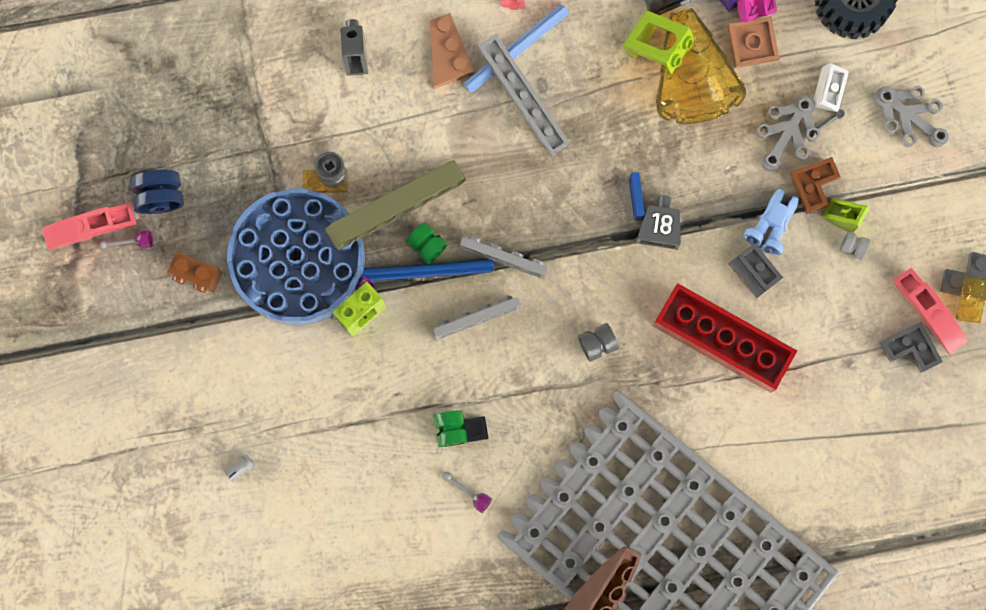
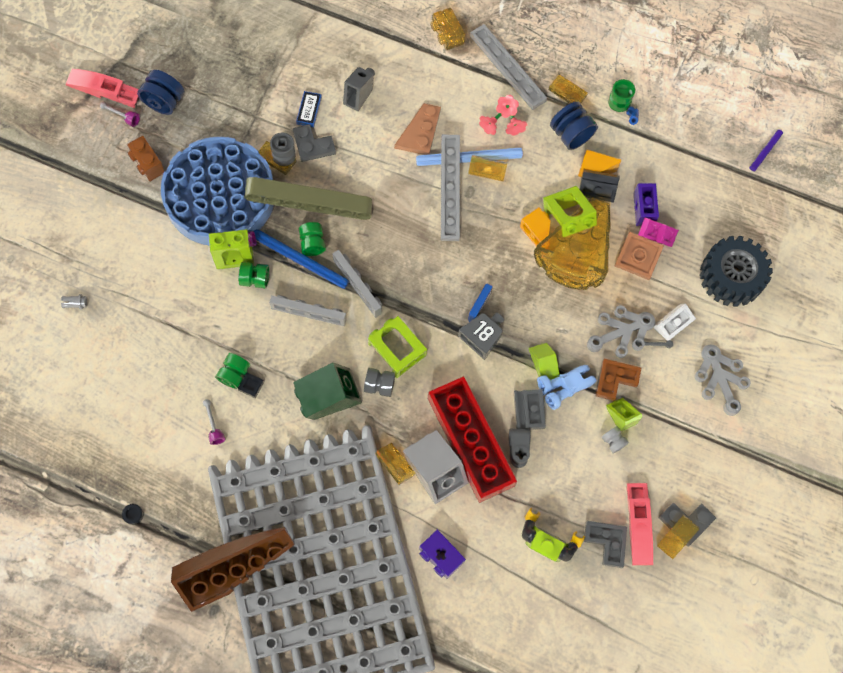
camera: 30 degrees right, 10 degrees down
none -> green wheel [238,262,270,289]
none -> dark grey plate [293,124,336,162]
none -> dark green slope [293,362,362,420]
none -> tile [296,91,322,128]
none -> lime panel [368,316,427,378]
none -> clear yellow plate [375,442,416,485]
none -> light grey slope [403,430,468,504]
none -> dark purple brick [419,529,466,579]
none -> clear yellow plate [468,155,508,181]
none -> dark grey piece [509,429,530,468]
none -> light orange slope [520,207,551,254]
none -> torso [522,508,585,562]
none -> lime slope [529,343,559,380]

